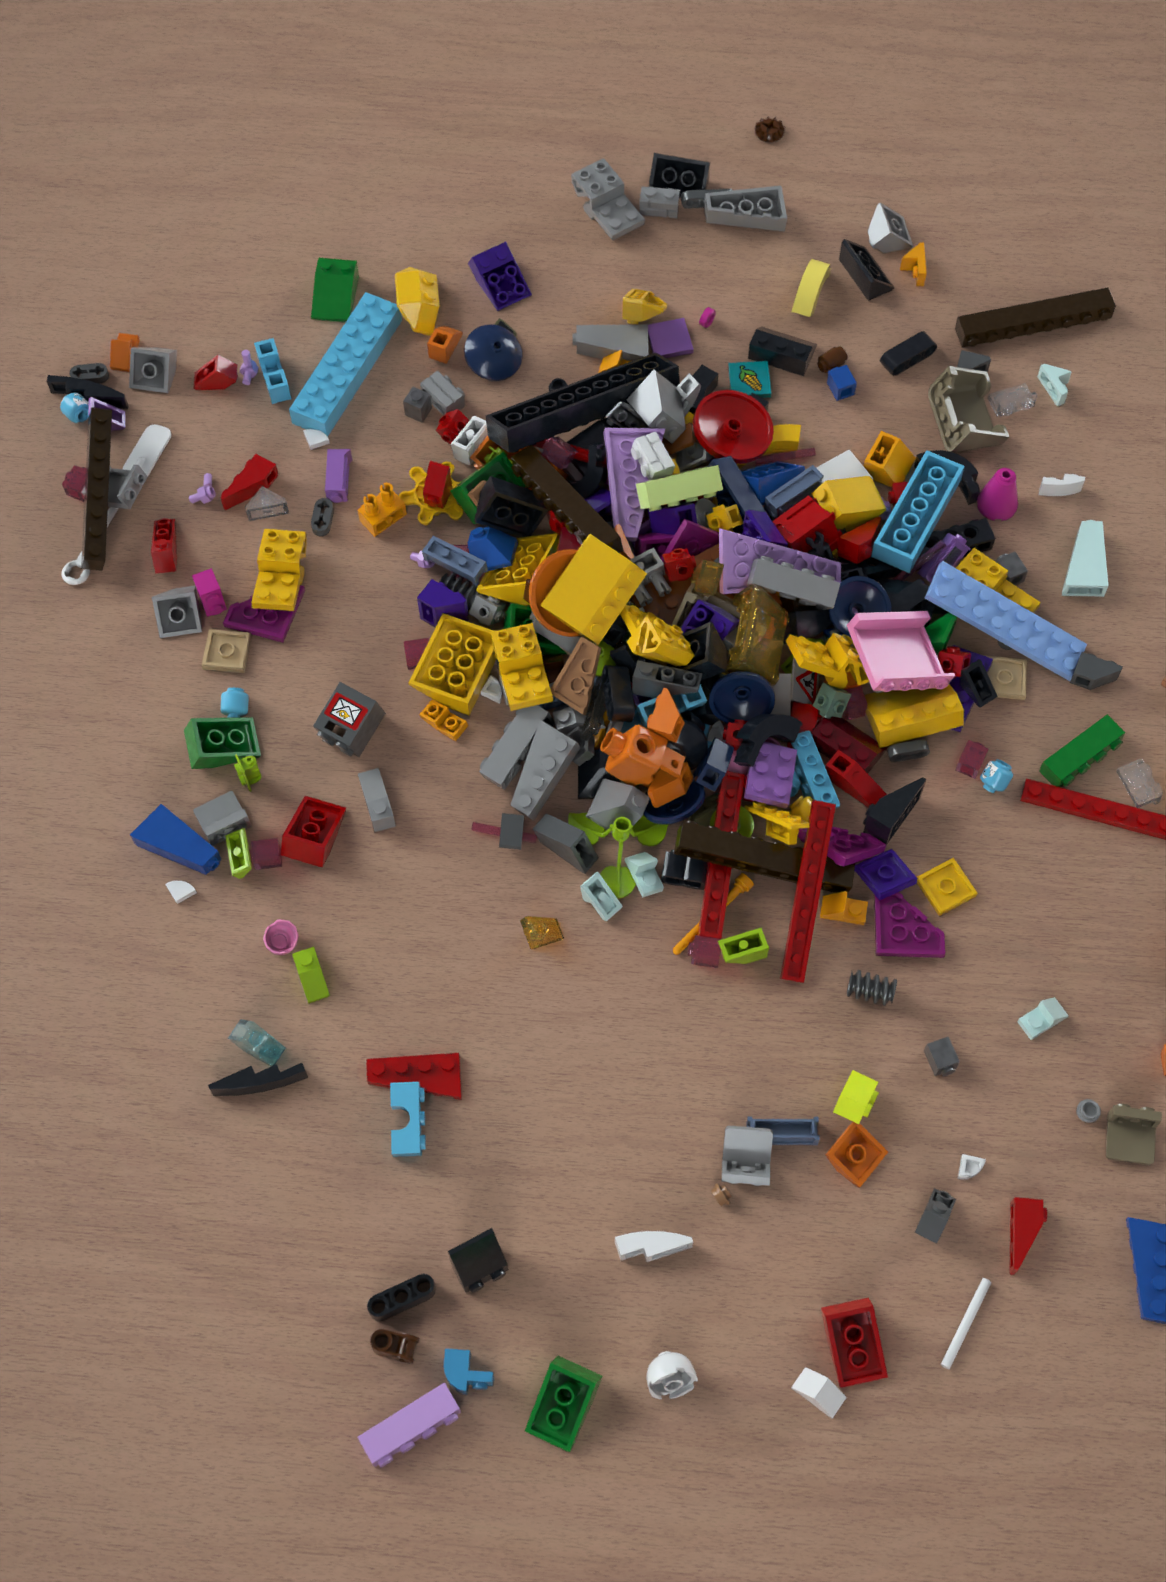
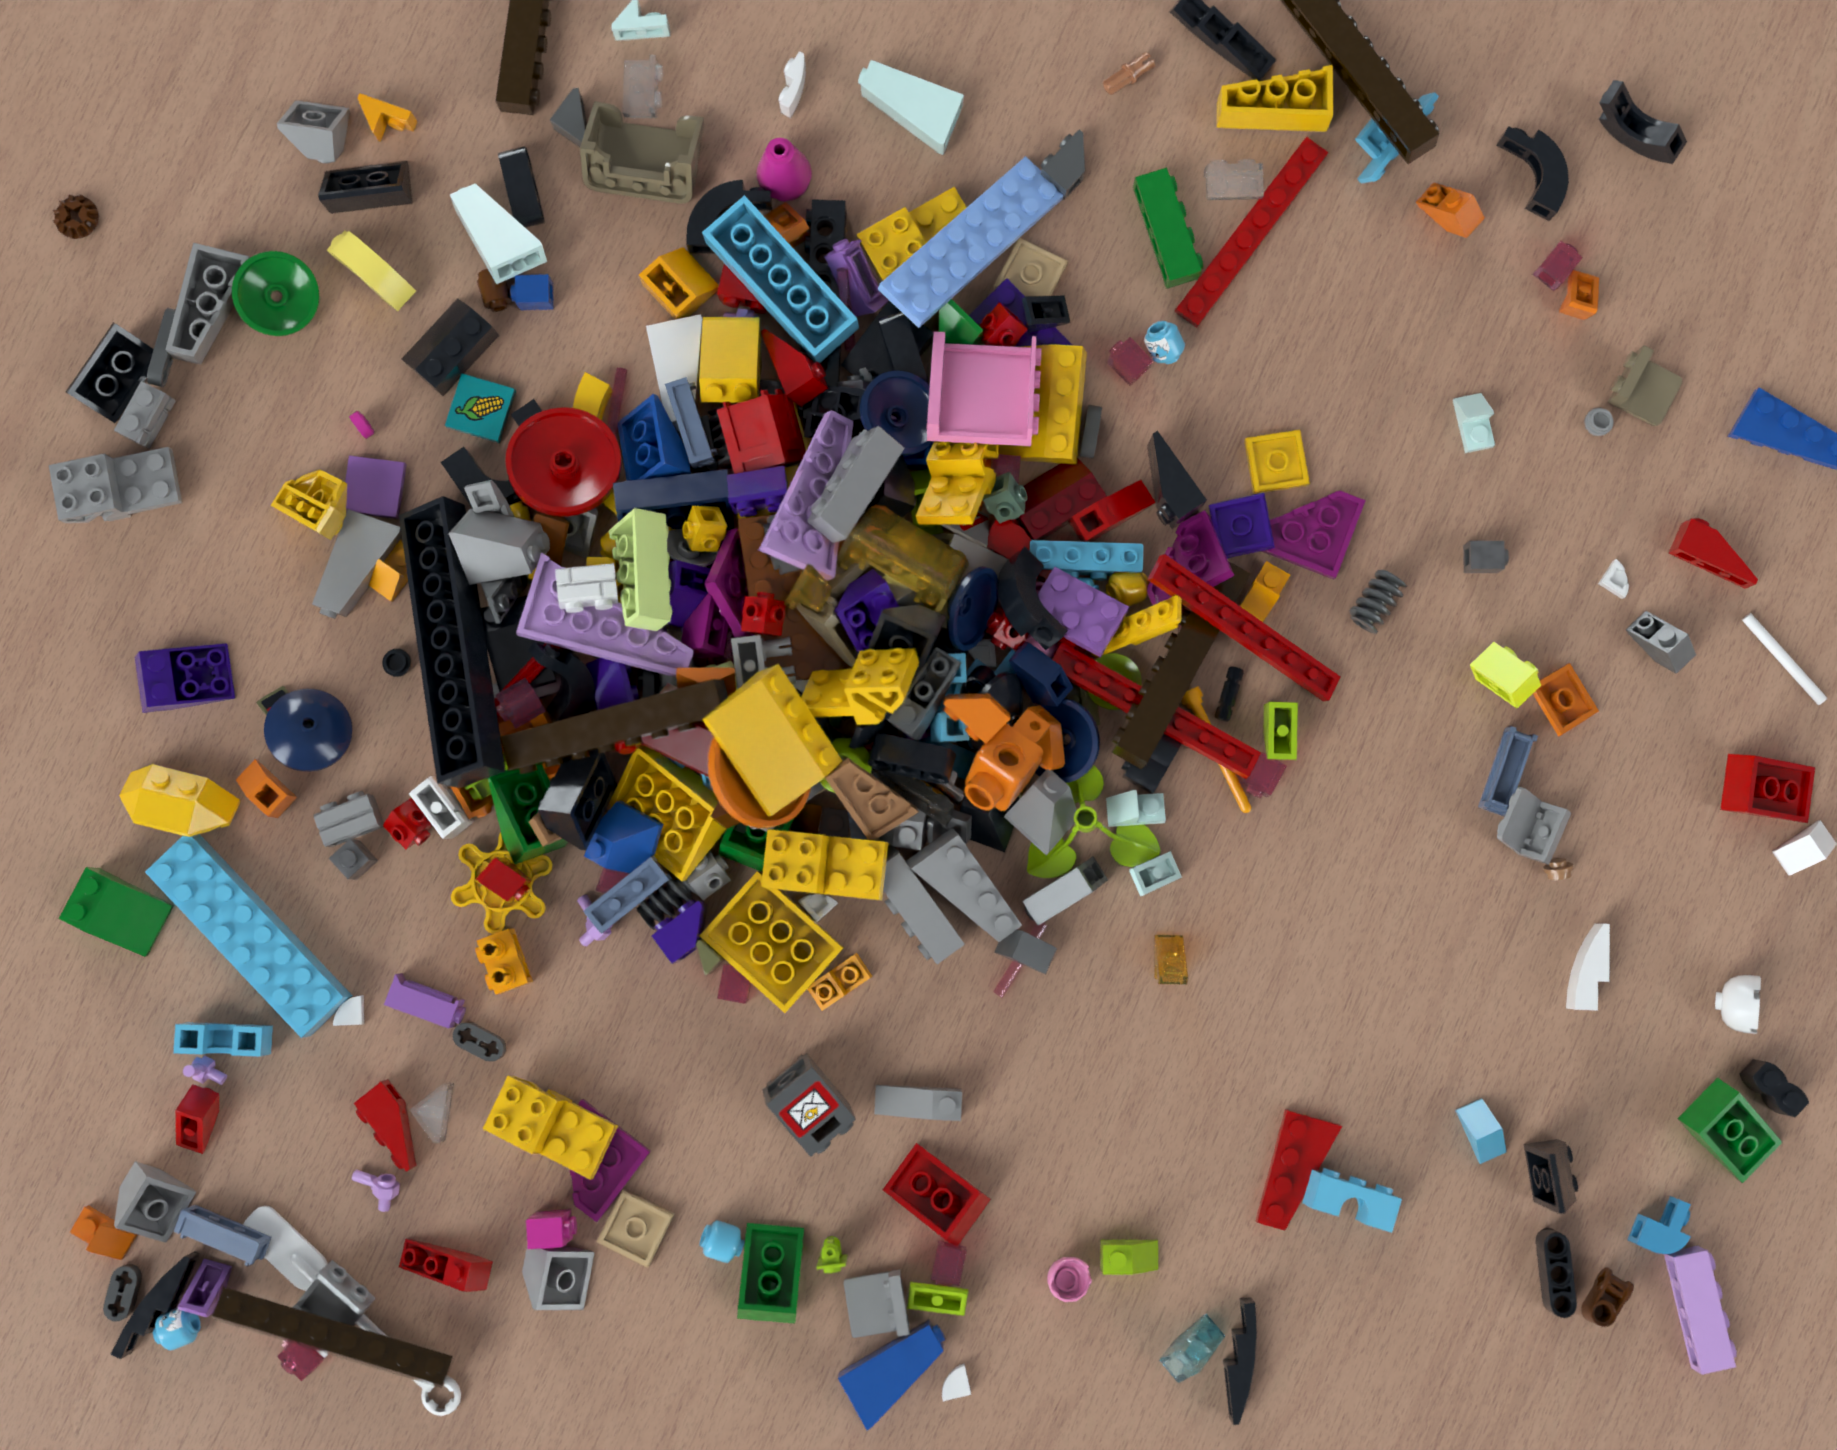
camera: 70 degrees left, 20 degrees up
black plate [806,531,835,561] -> none
flat silver brick [996,551,1028,585] -> none
none -> sand blue container [174,1205,272,1266]
none -> green dish [232,251,320,337]
none -> light aqua slope [450,184,547,284]
none -> olive slope [696,940,725,975]
none -> orange slope [764,202,810,248]
none -> black axle [1215,666,1244,722]
none -> medium azure slope [1455,1099,1507,1164]
none -> black brick [1739,1059,1809,1118]

